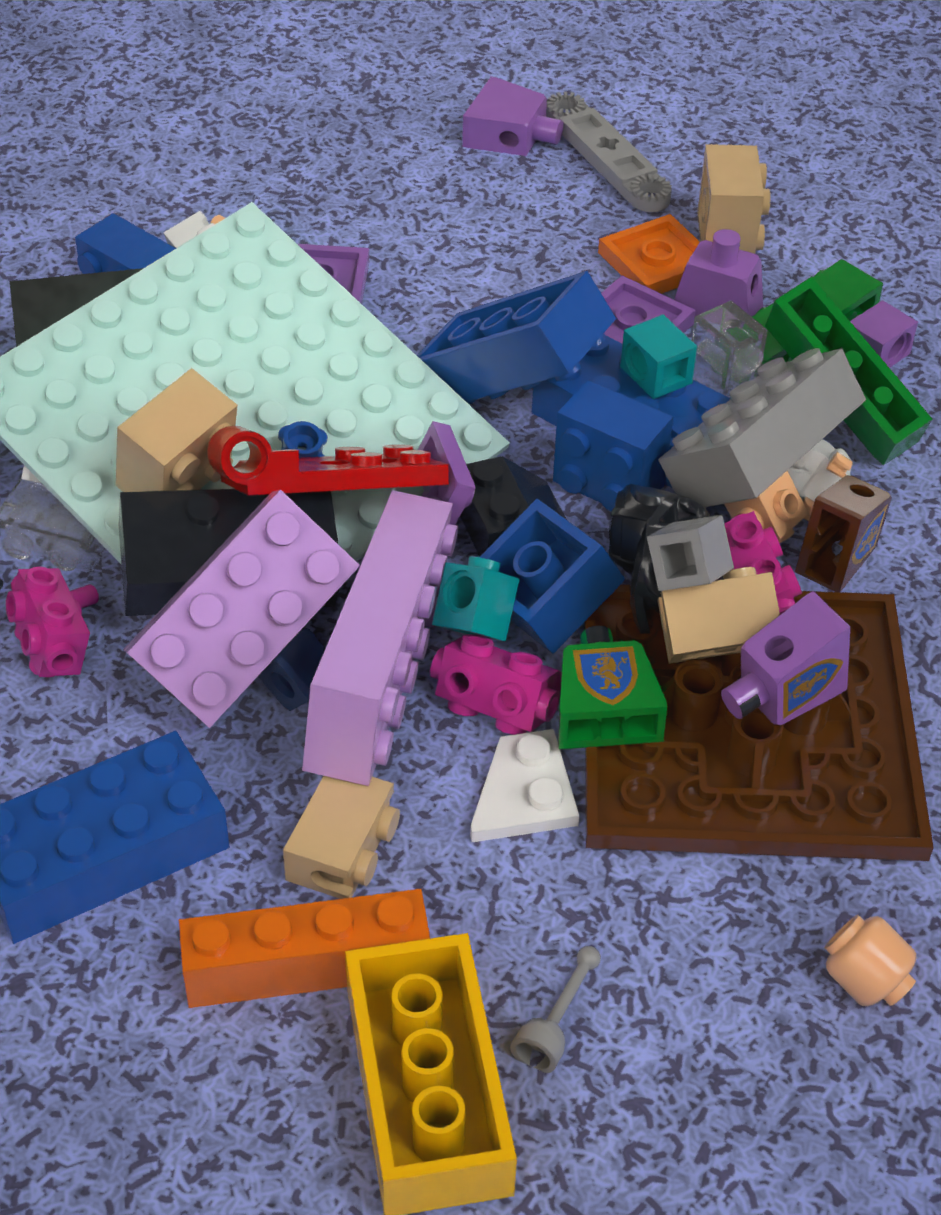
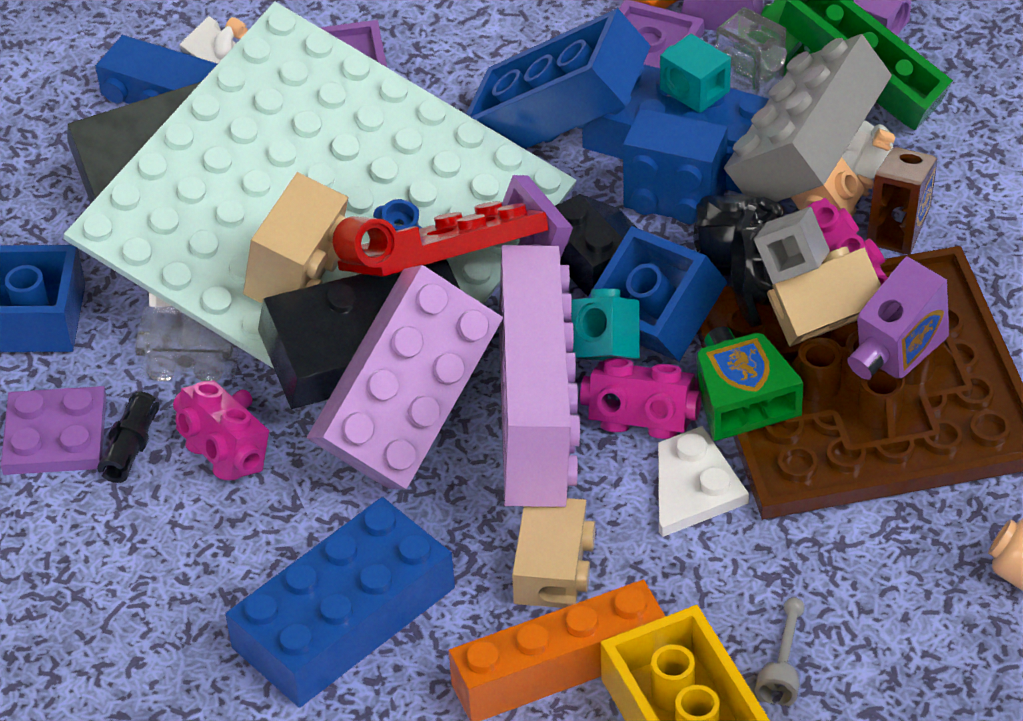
camera: 10 degrees left, 0 degrees up
dark blue bracket [258,628,326,711] -> none

